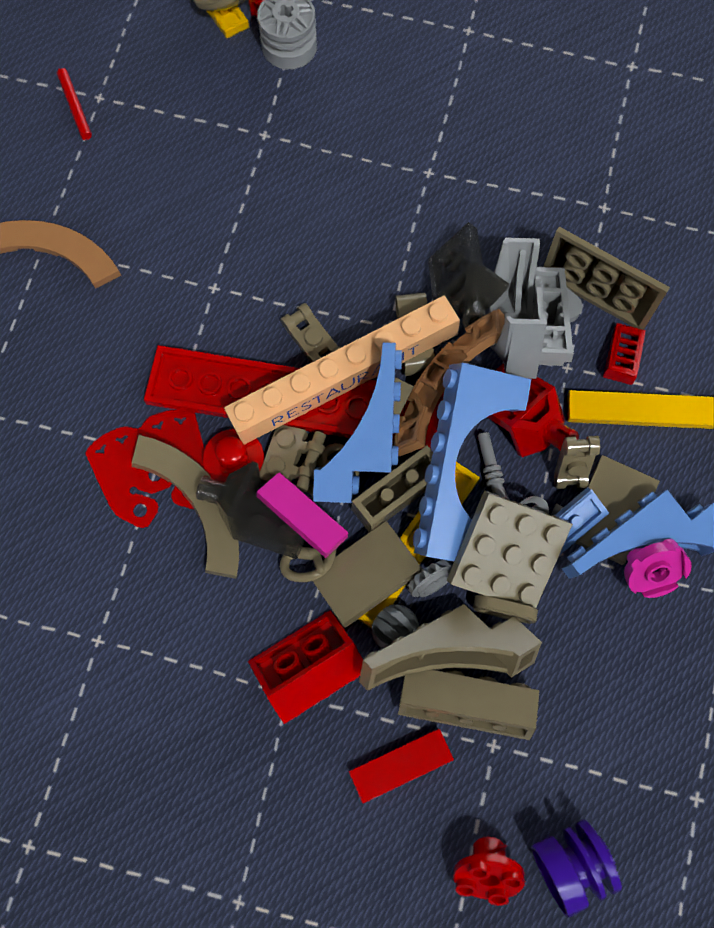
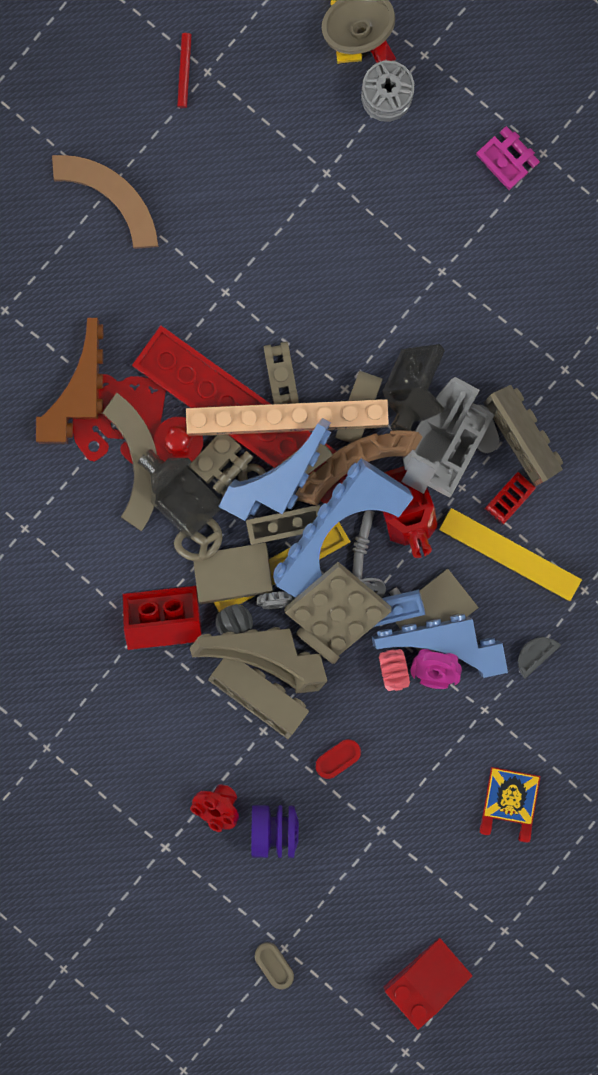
camera: 20 degrees right, 15 degrees up
dark pink tile [257,472,349,558] -> none
red tile [349,729,454,803] -> none
dark tan plate [554,436,600,489] -> none
none -> dark orange arch [36,318,104,444]
none -> red tile [315,739,361,779]
none -> coral gear [379,649,410,691]
none -> dark pink plate [476,126,540,191]

